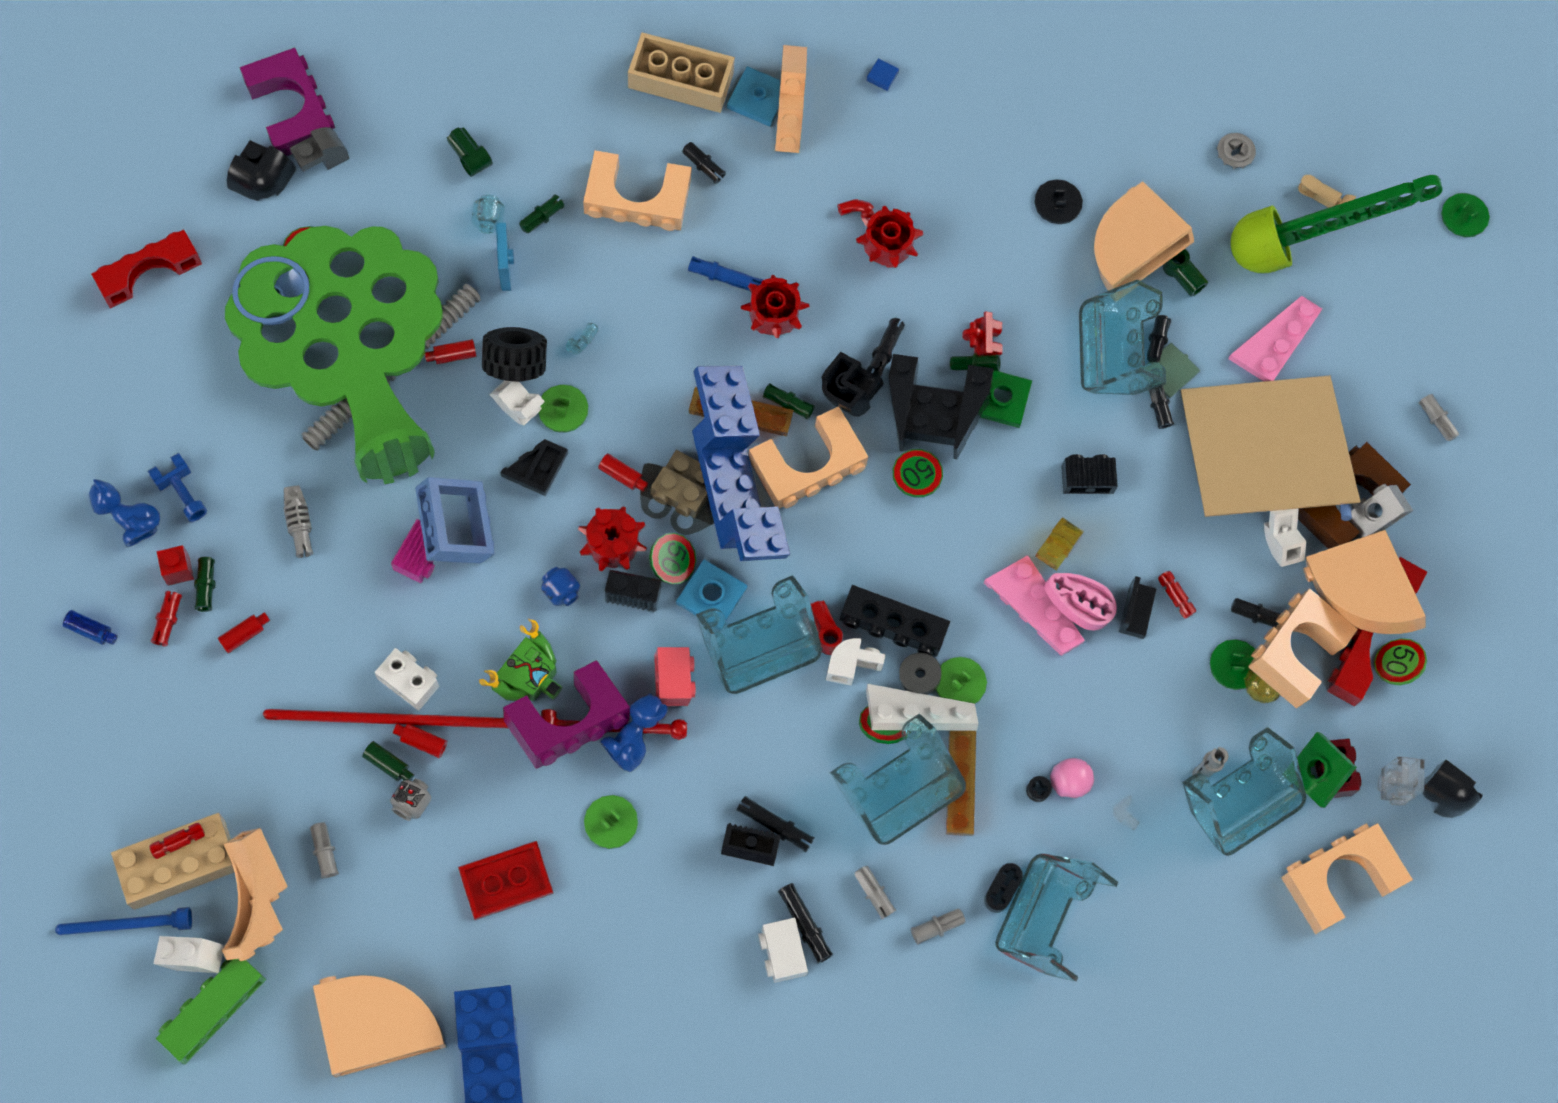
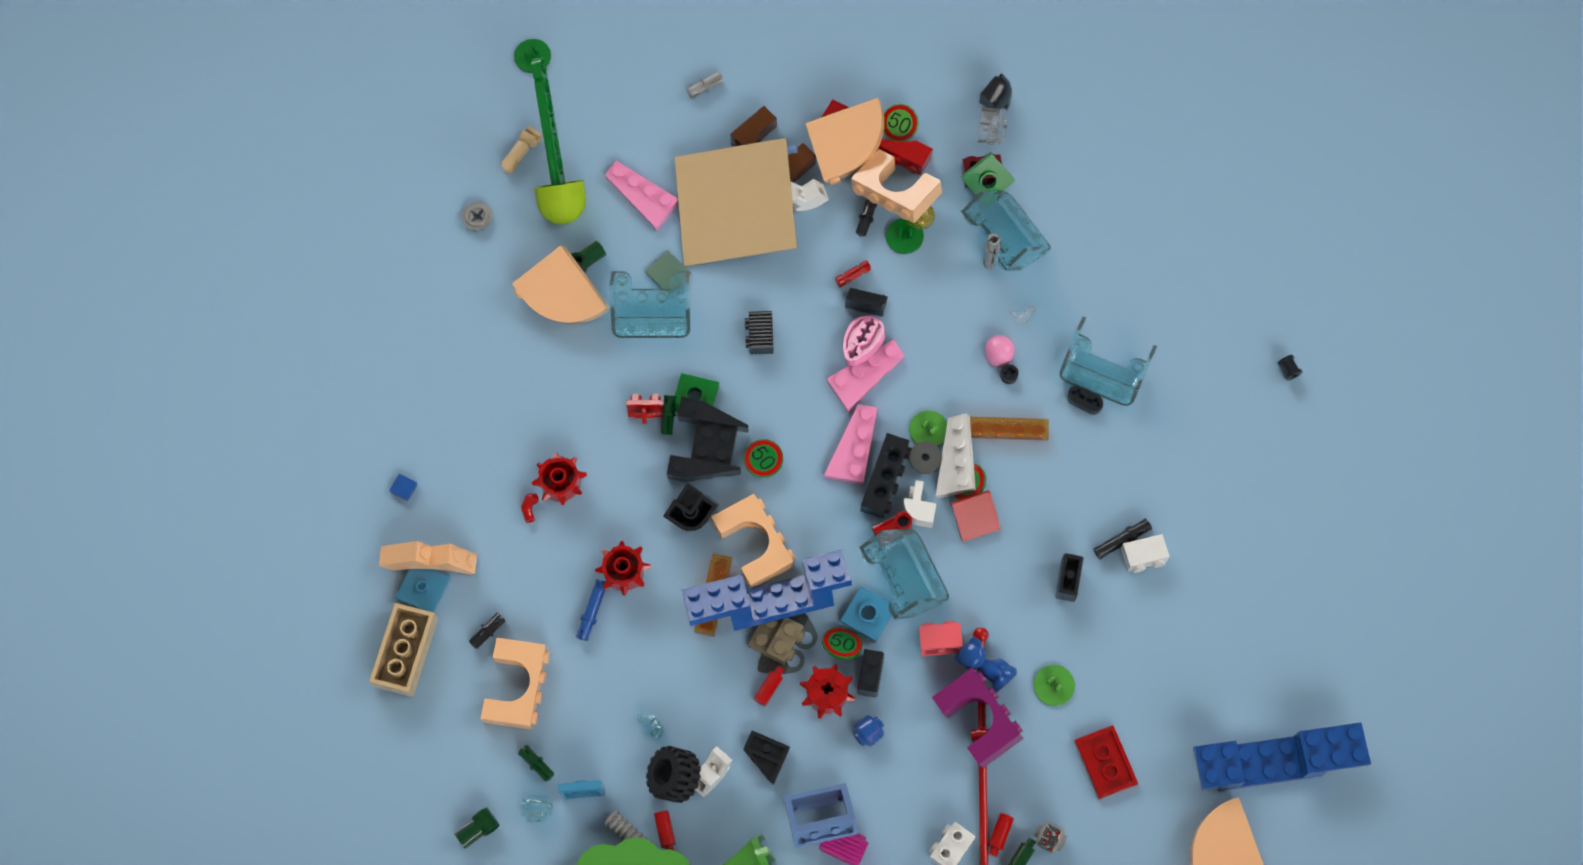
camera: 80 degrees left, 0 degrees up
bright green torso [479,618,562,701] -> none
bright green piece [538,385,589,433] -> none
black pin [737,796,815,852] -> none
dark green pin [763,383,815,420] -> none
clear light blue windscreen [830,714,966,845] -> none
light grey axle [855,866,896,920] -> none
black pin [867,318,905,378] -> none
light grey axle [911,909,965,945] -> none
black piece [1034,179,1083,224] -> none
clear yellow brick [1035,517,1084,571] -> none
black axle [1147,315,1171,363] -> none
black axle [1147,378,1174,429] -> none
light nougat arch [1281,823,1413,934] -> none
light grey brick [1351,484,1413,537] -> none
none -> bright pink wing [824,404,877,485]
none -> tile [951,490,1001,542]

